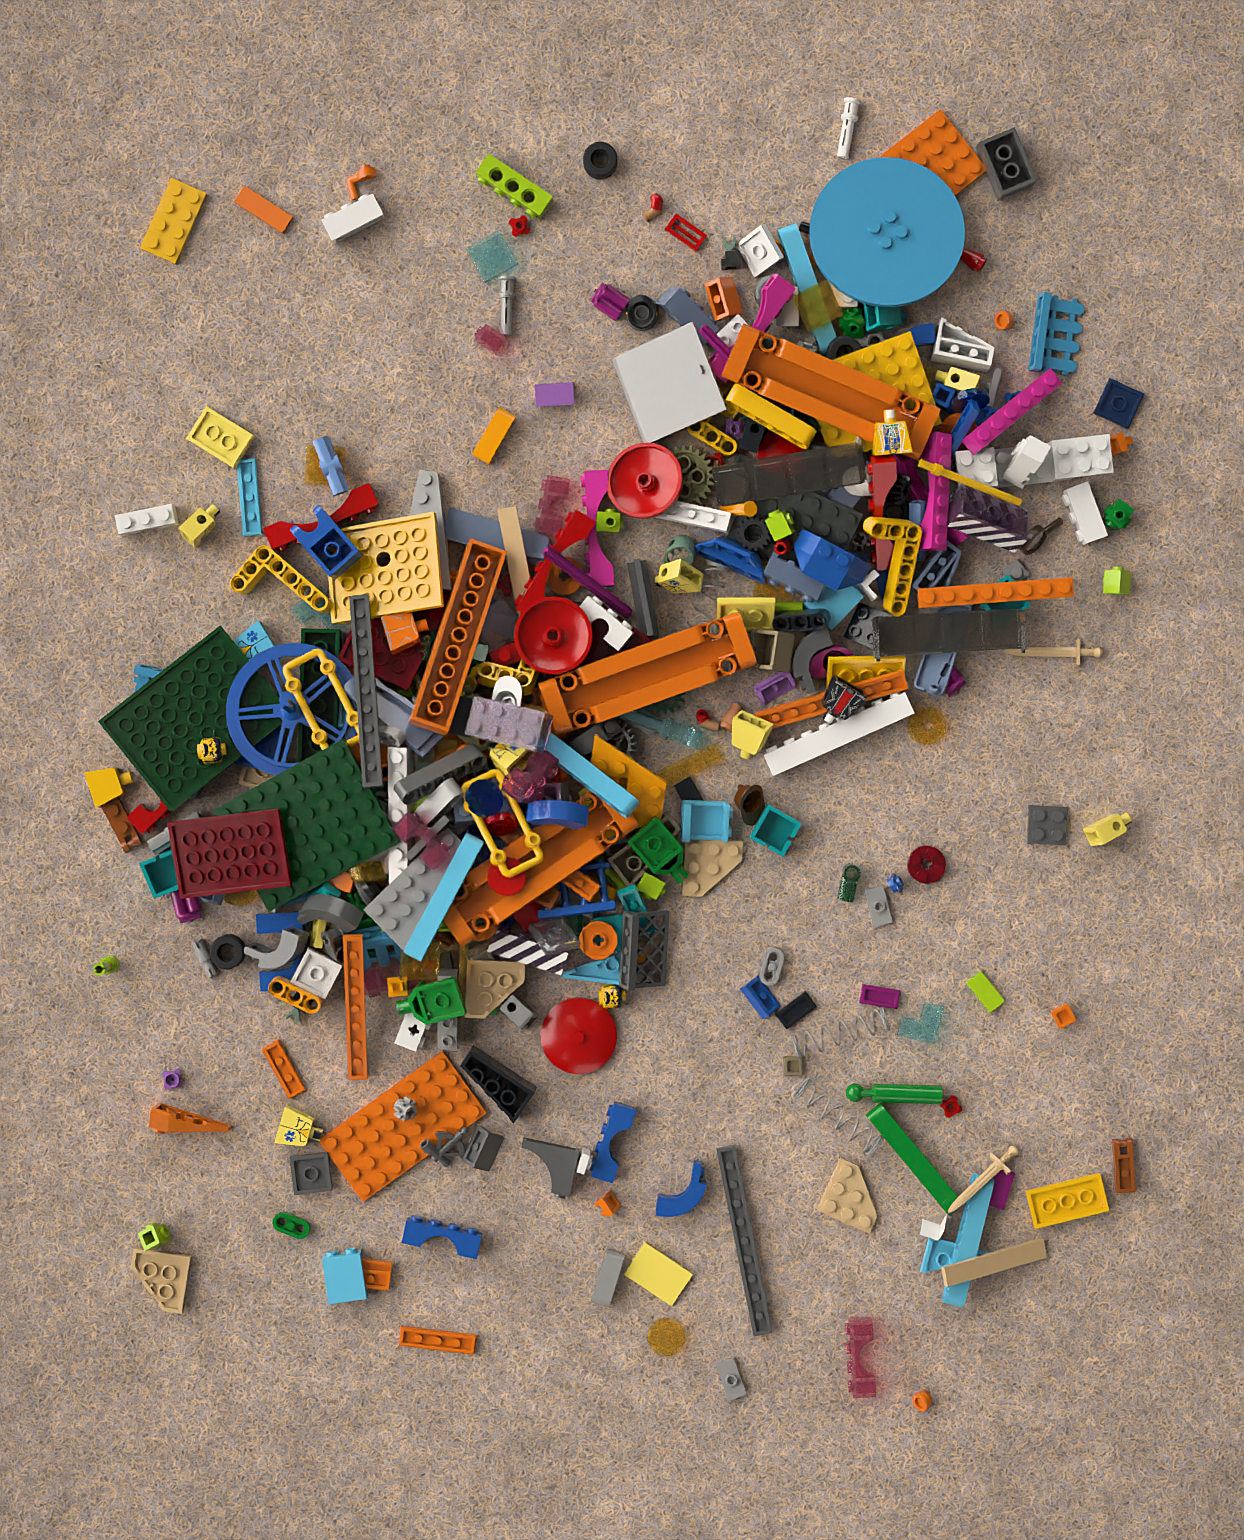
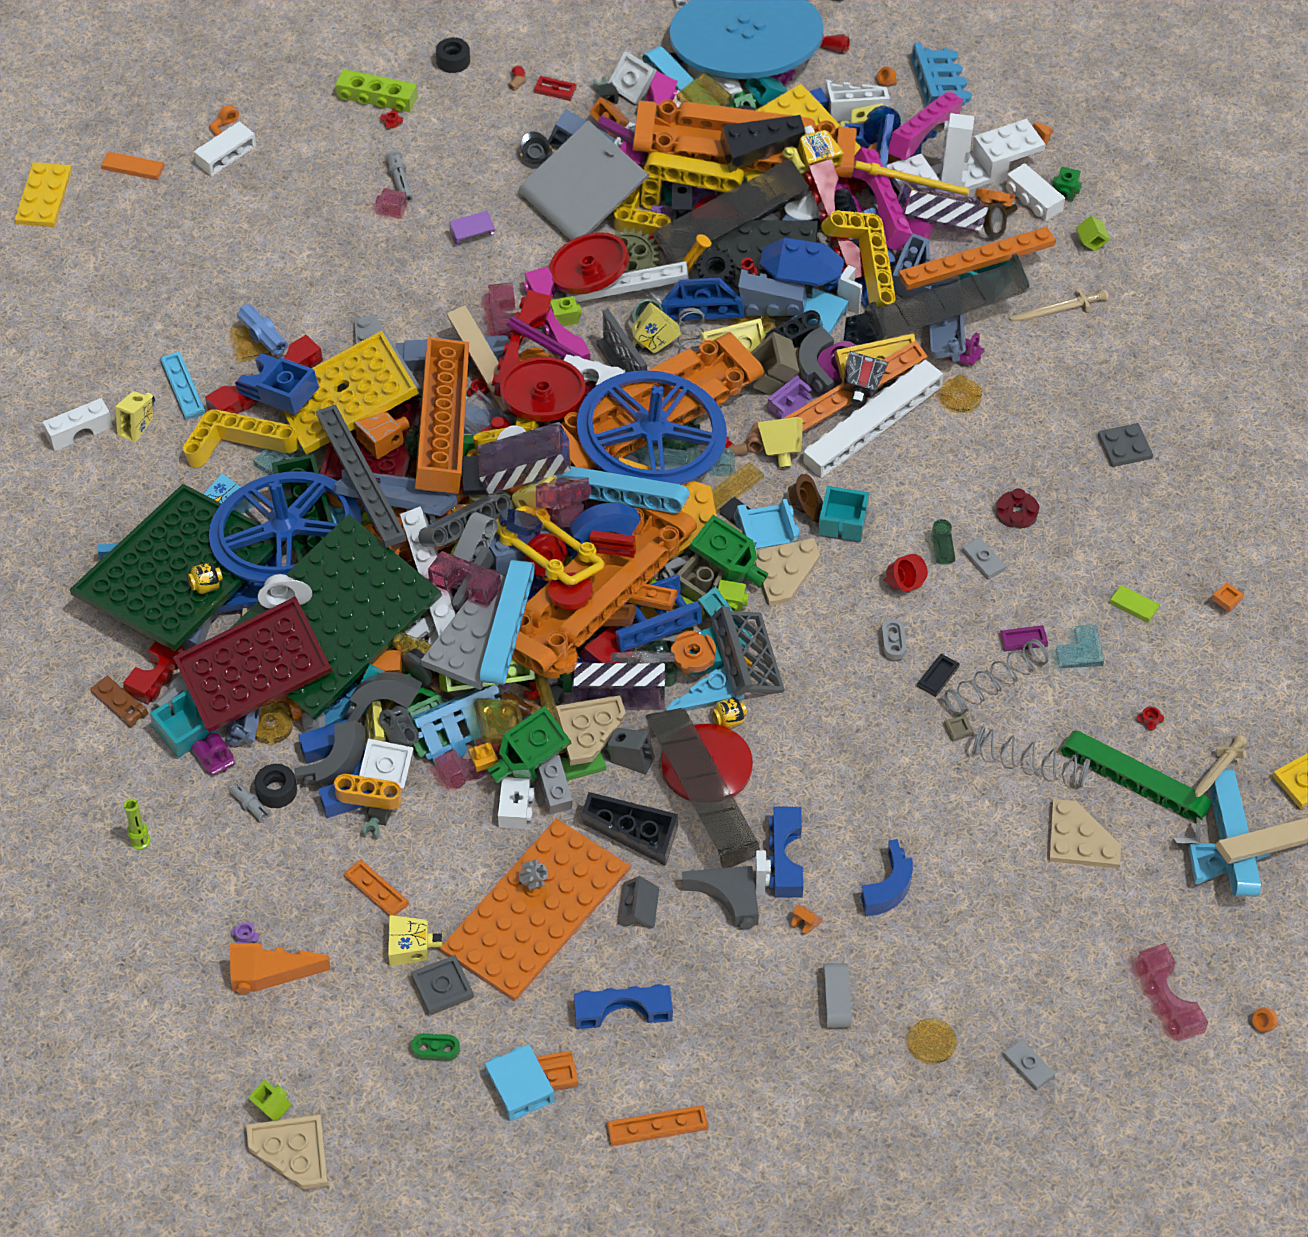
camera: 15 degrees left, 35 degrees down
yellow torso [84,768,134,808] -> none
light yellow tile [186,406,255,469] -> none
yellow bar [283,649,359,750] -> none
orange plate [343,934,368,1080] -> none
light grey beam [379,725,406,747] -> none
dark grey piece [420,1127,468,1167] -> none
clear light blue plate [465,230,518,283] -> none
light orange beam [472,407,517,465] -> none
magenta piece [589,282,630,321] -> none
light yellow tile [624,1242,693,1306] -> none
dark grey plate [716,1144,772,1337] -> none
blue slope [740,975,781,1019] -> none
lime brick [765,509,795,541] -> none
green piece [846,1083,942,1104] -> none
blue plate [887,873,904,893] -> none
magenta tile [989,1170,1015,1210] -> none
light yellow torso [1083,813,1132,846] -> none
dark blue tile [1093,378,1144,429] -> none
none -> white piece [258,574,312,608]
none -> blue wheel [577,371,727,485]
none -> red tile [590,530,636,558]
none -> clear smoke piece [645,708,760,868]
none -> black wedge [720,115,805,172]
none -> light yellow arm [783,146,806,174]
none -> red piece [883,554,928,592]
none -> orange plate [974,188,1015,206]

